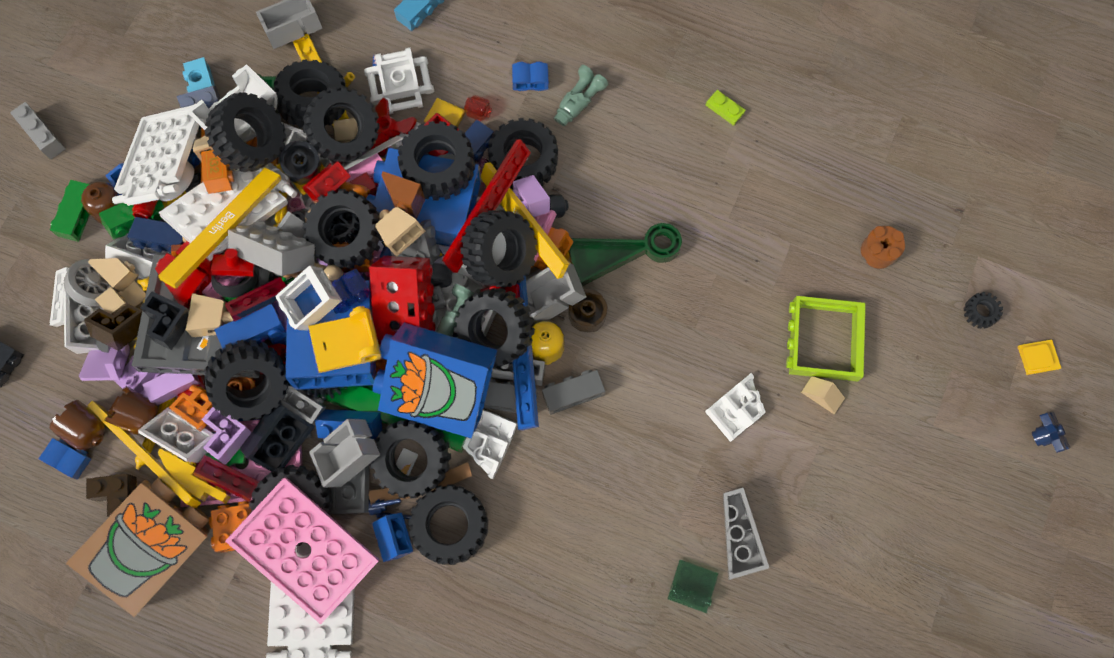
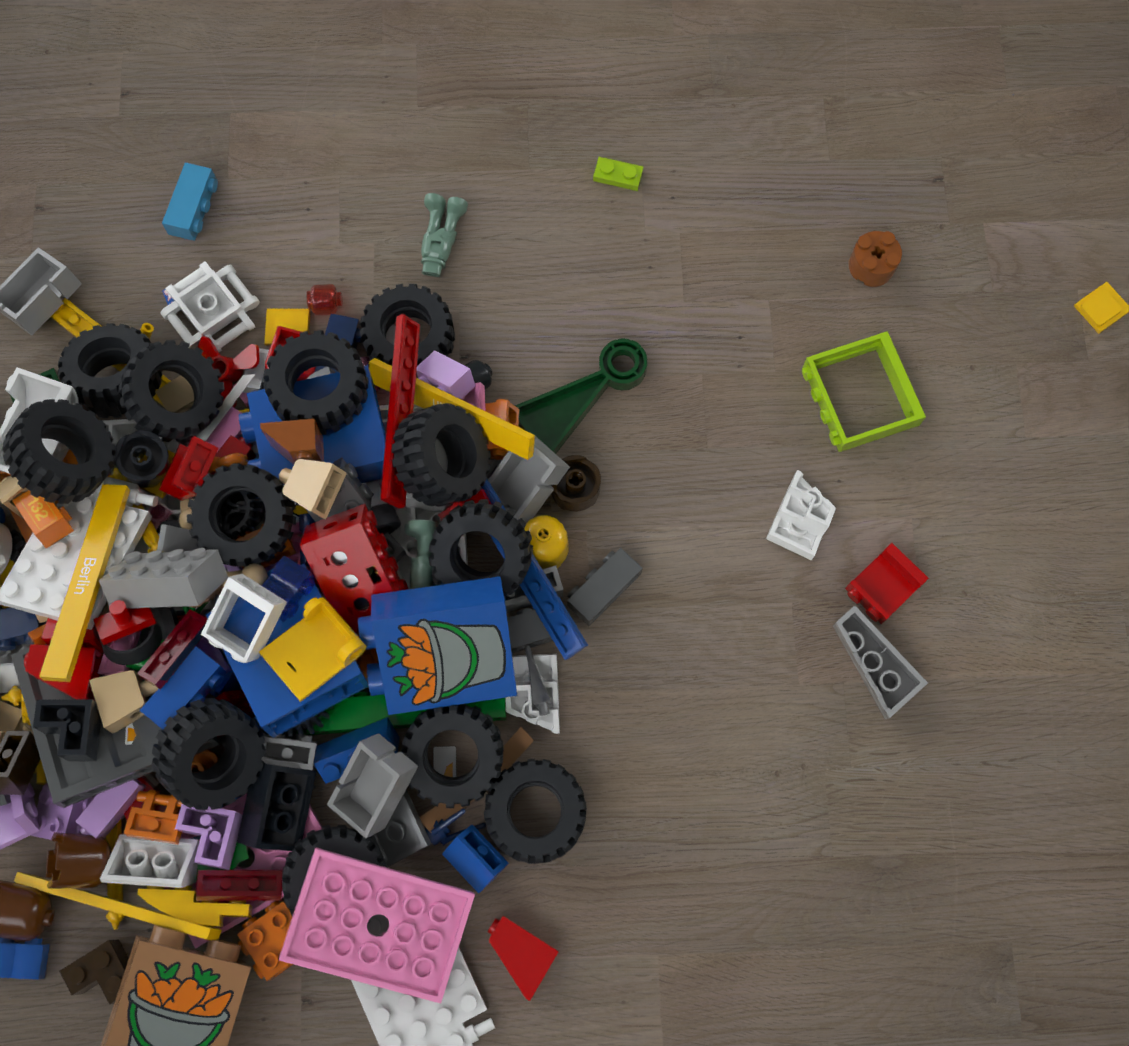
camera: 25 degrees left, 0 degrees up
blue brick [512,61,549,91] -> none
clear green hinge [667,560,719,613] -> none
tan slope [801,376,845,414] -> none
black tyre [963,292,1003,329] -> none
none -> red slope [488,916,559,1001]
none -> flat silver piece [525,646,552,716]
none -> red panel [845,543,929,624]

